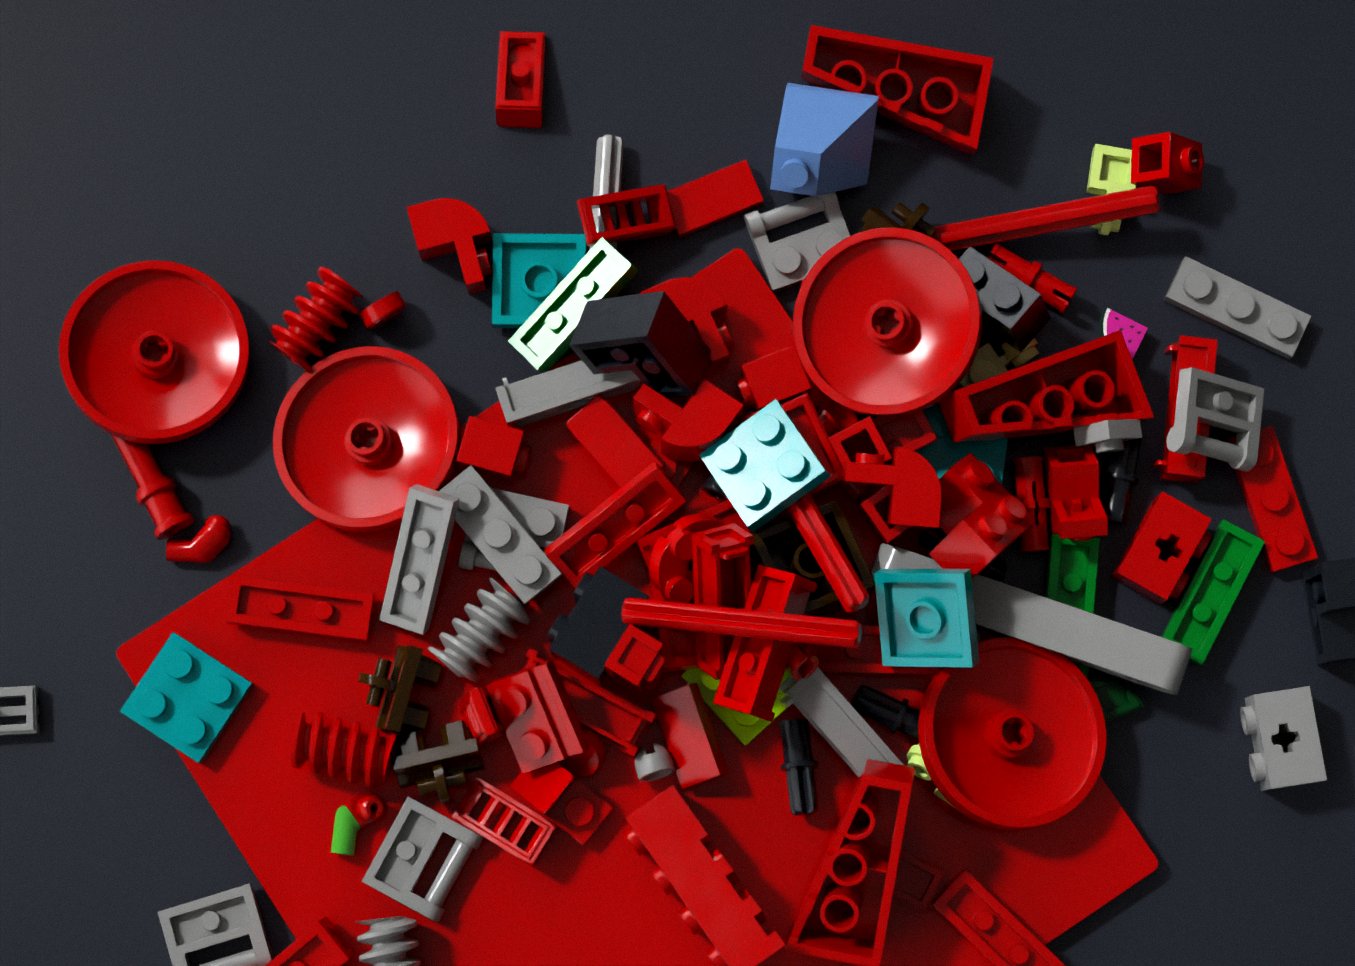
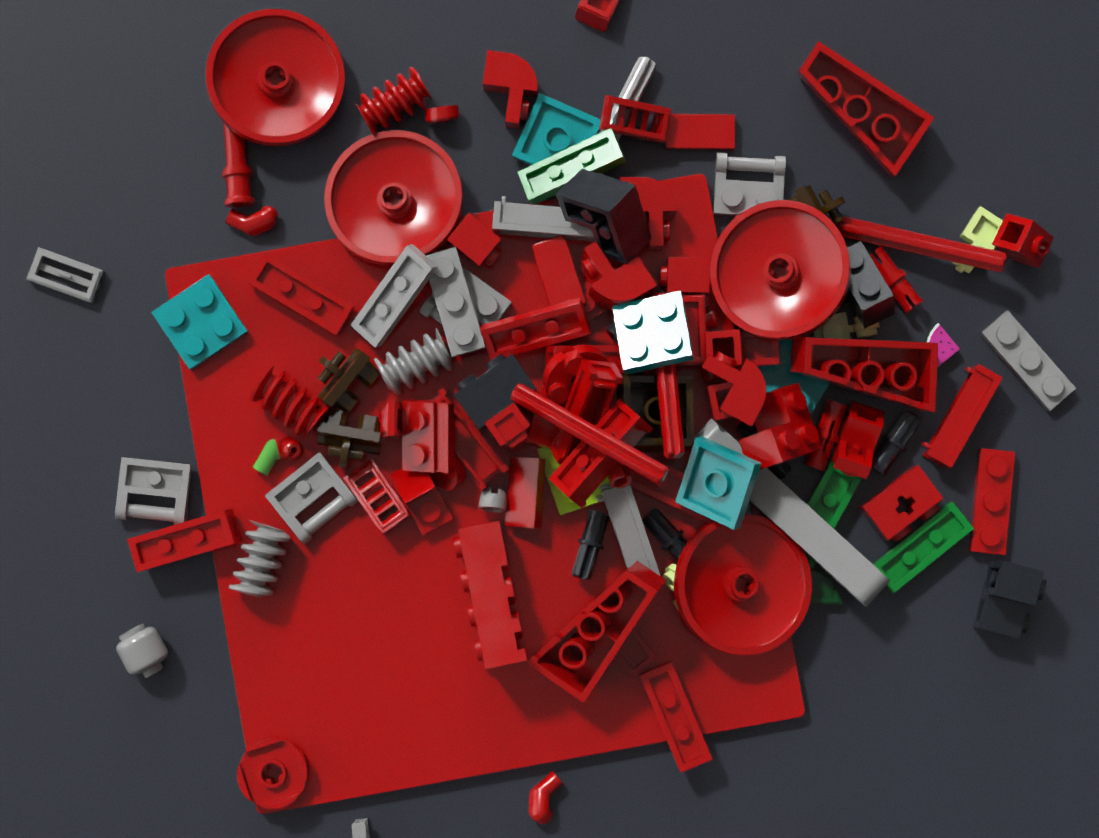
camera: 25 degrees right, 5 degrees up
medium blue slope [770,83,879,196] -> none
light grey plate [1074,419,1142,454] -> none
light grey plate [1166,367,1264,472] -> none
light grey brick [1240,686,1327,791] -> none

